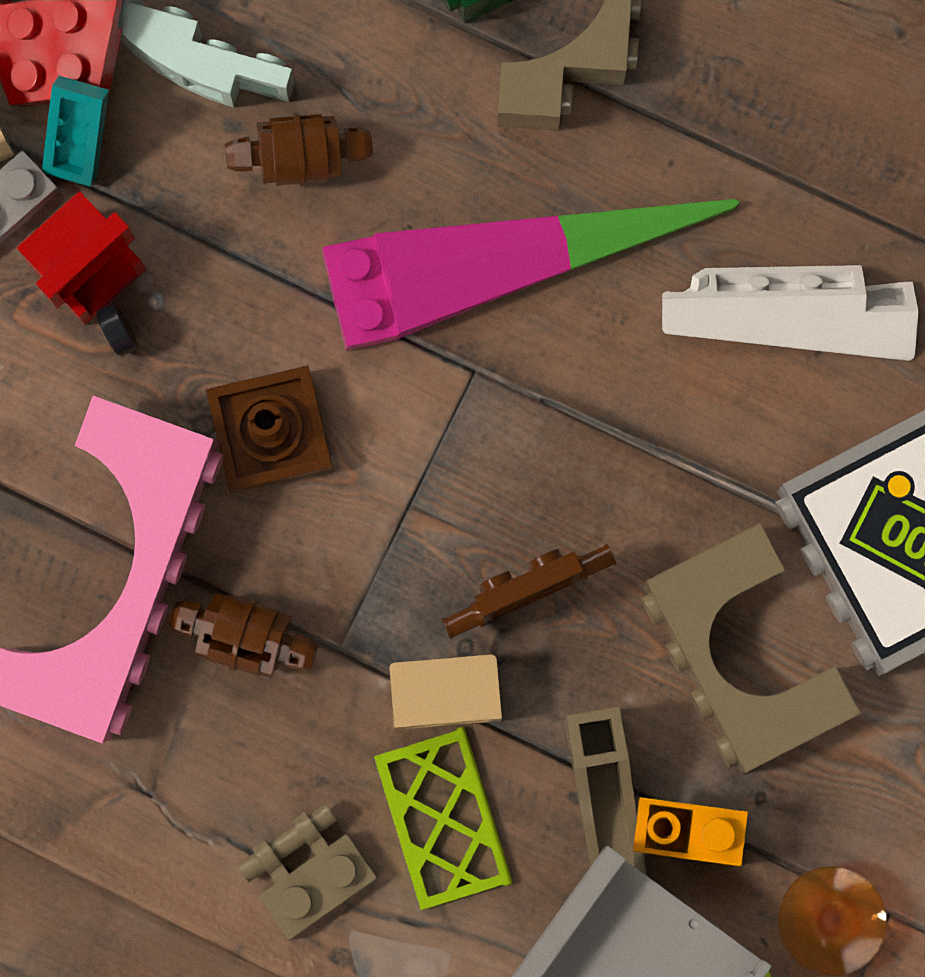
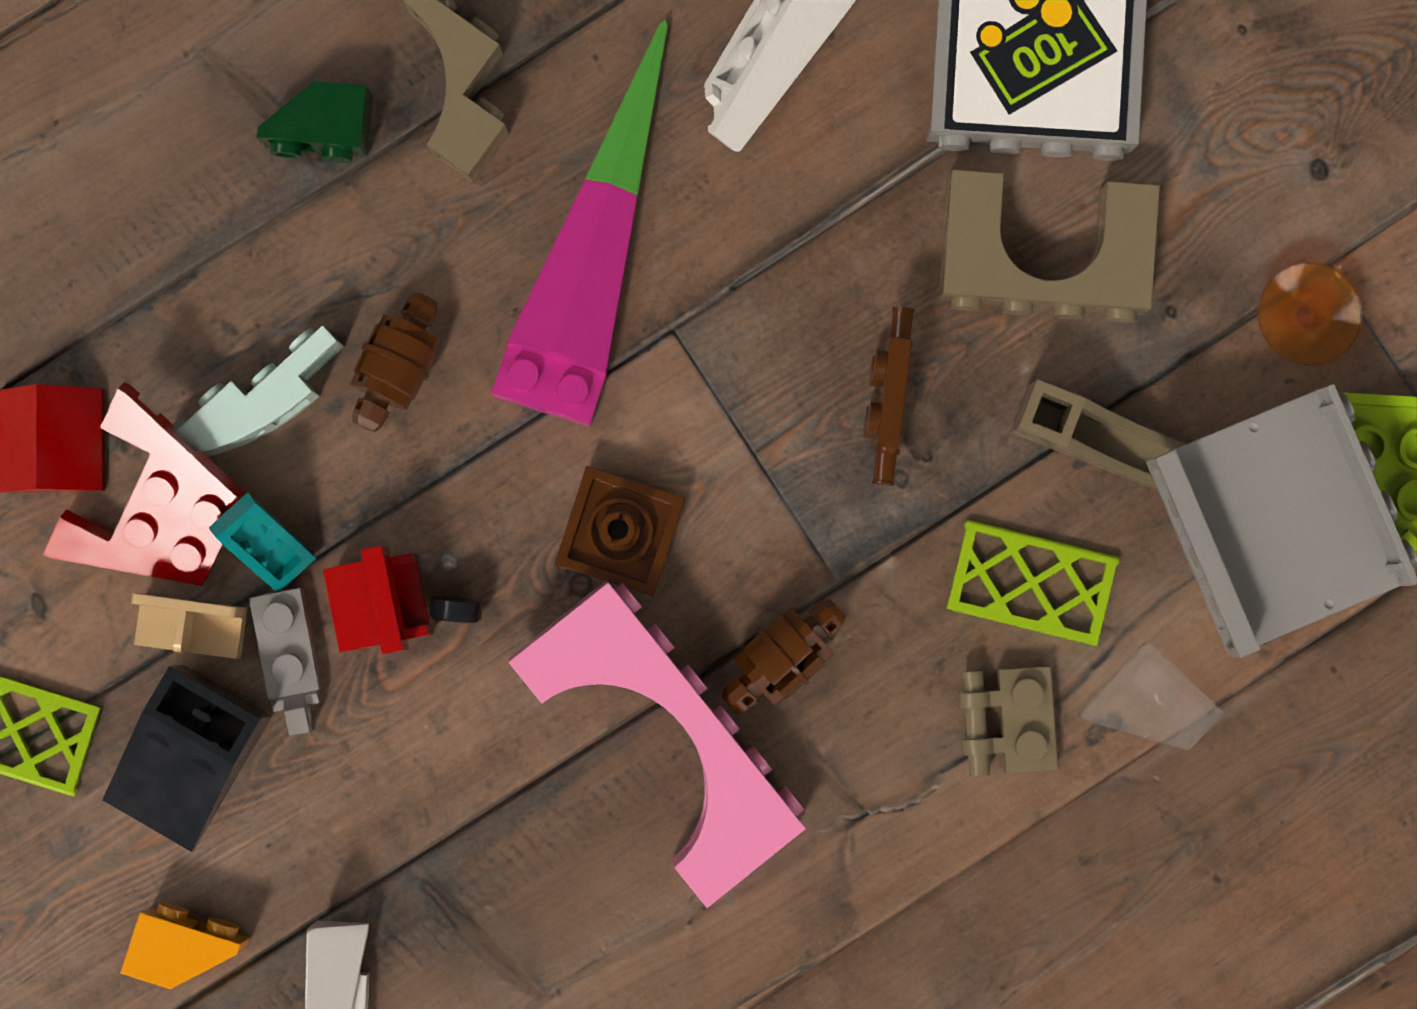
camera: 60 degrees left, 5 degrees up
tan panel [389,654,502,730] -> none
light orange slope [632,797,748,866] -> none

